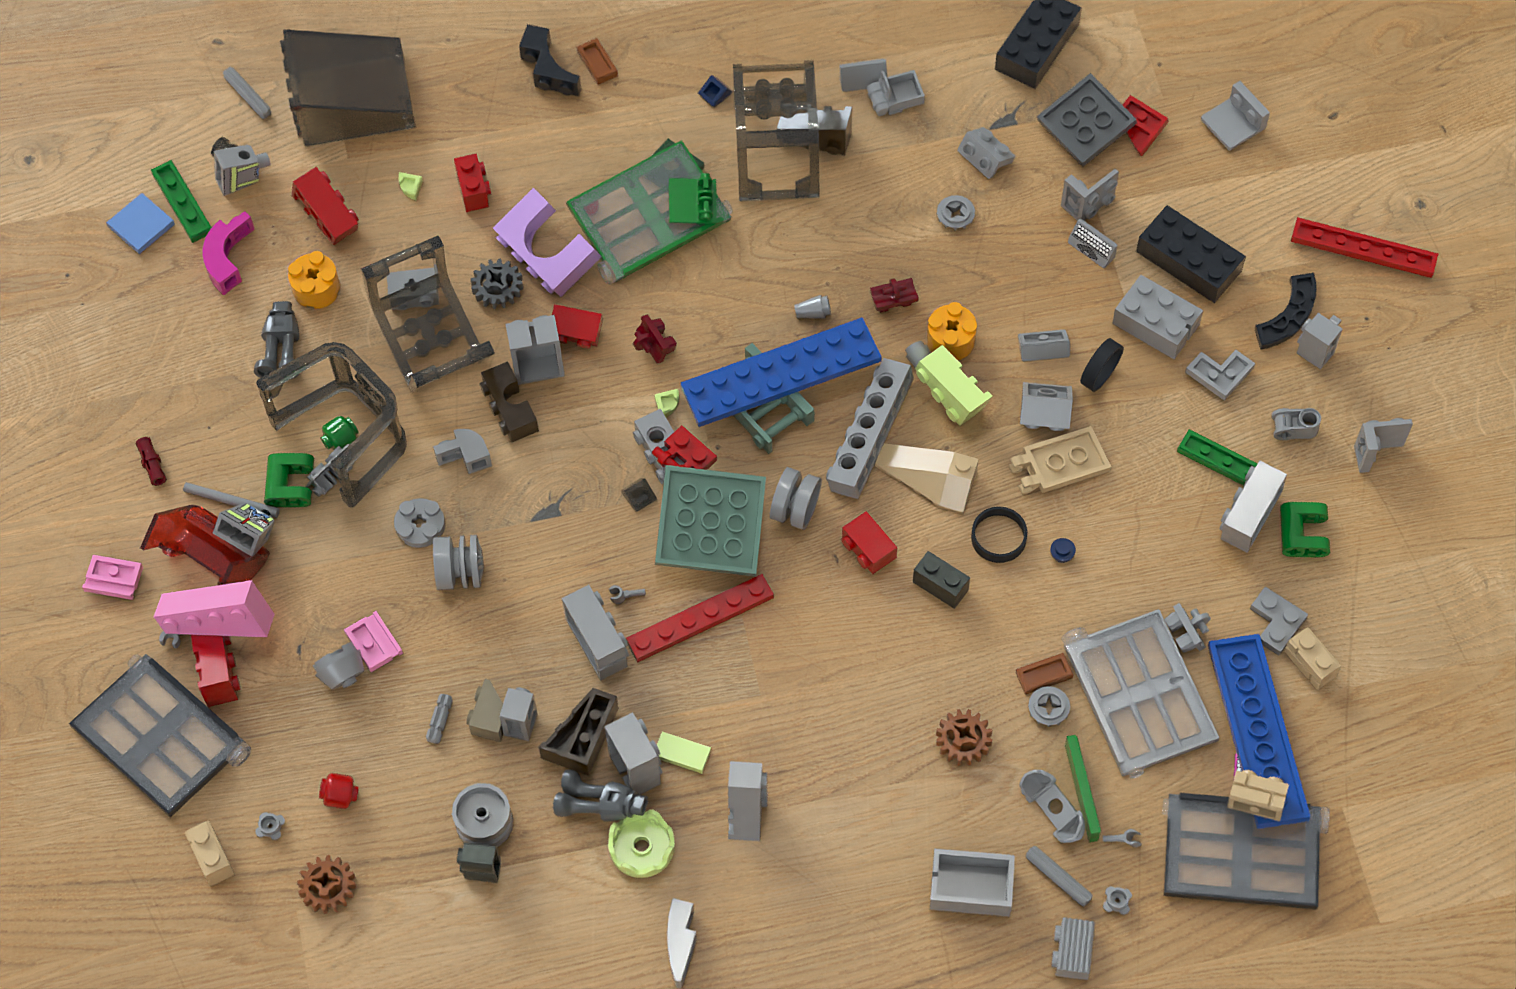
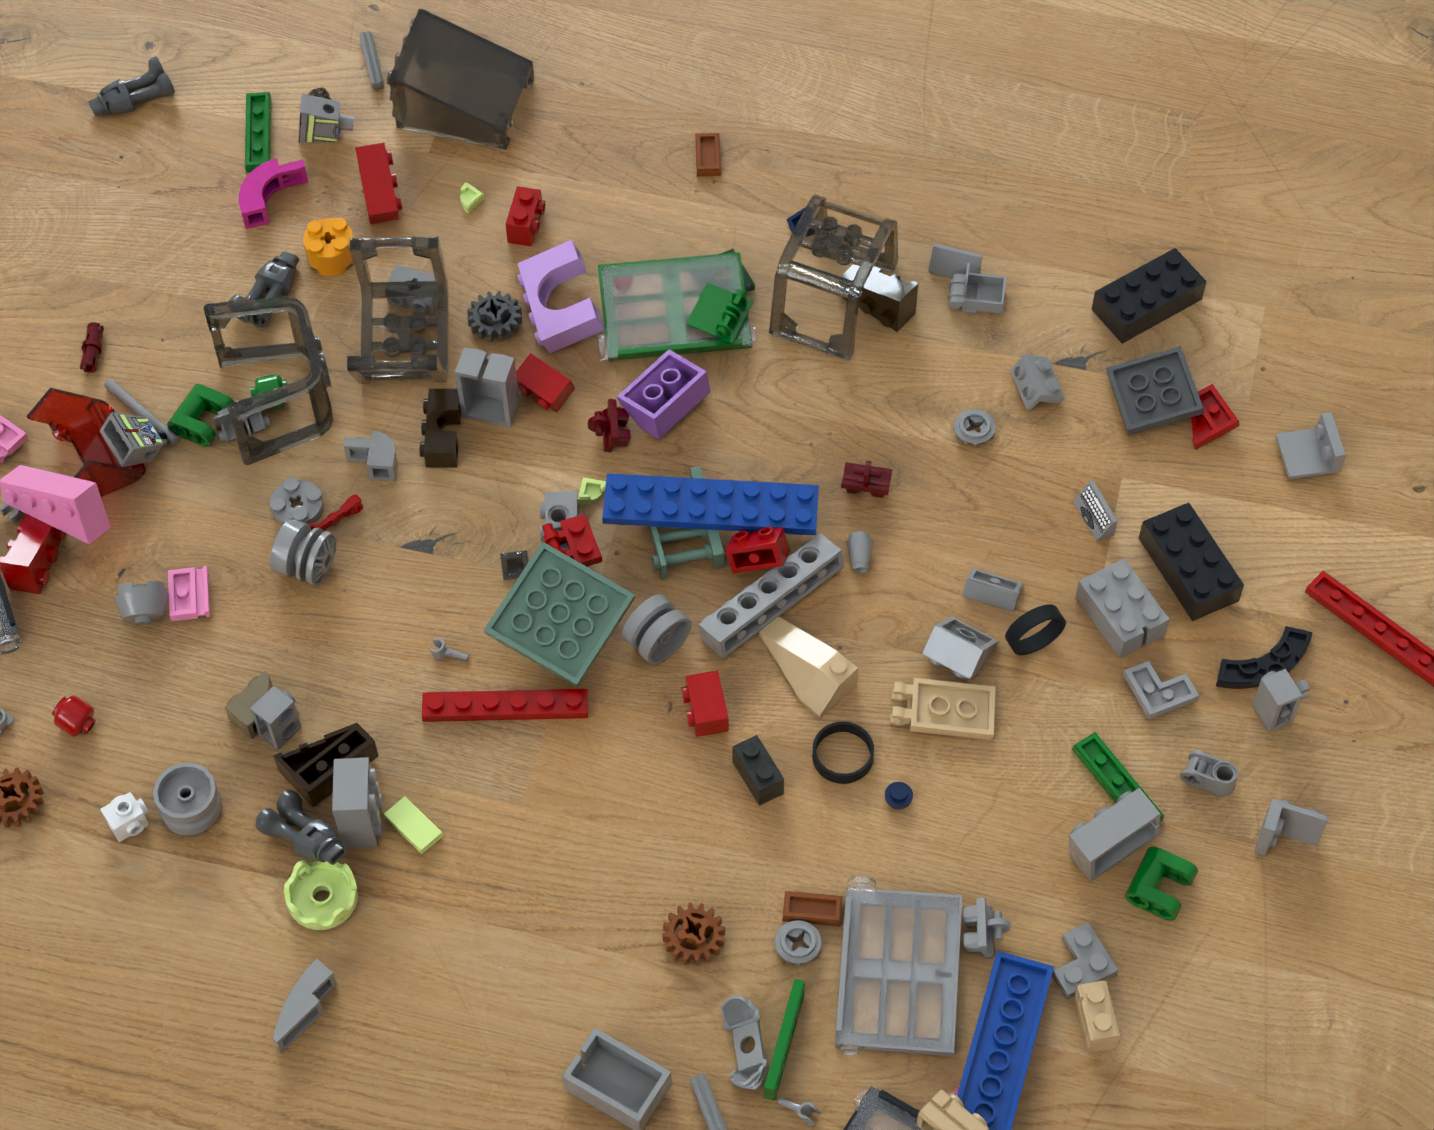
camera: 25 degrees right, 5 degrees down
medium blue tile [106,193,175,254] -> none
light grey axle [426,694,453,744] -> none
pearl dark grey brick [457,843,501,883] -> none
black arch [519,24,581,96] -> none
light grey piece [562,585,629,681] -> none
light grey wedge [728,761,768,841] -> none
light grey cone [794,295,831,319] -> none
yellowish green wedge [915,345,993,426] -> none
light orange brick [927,302,977,360] -> none
light grey bracket [1061,169,1119,221] -> none
none -> dark grey piece [88,56,175,116]
none -> white brick [100,792,149,842]
none -> red piece [308,495,363,531]
none -> medium lavender slope [617,349,711,440]
none -> red brick [725,527,790,573]

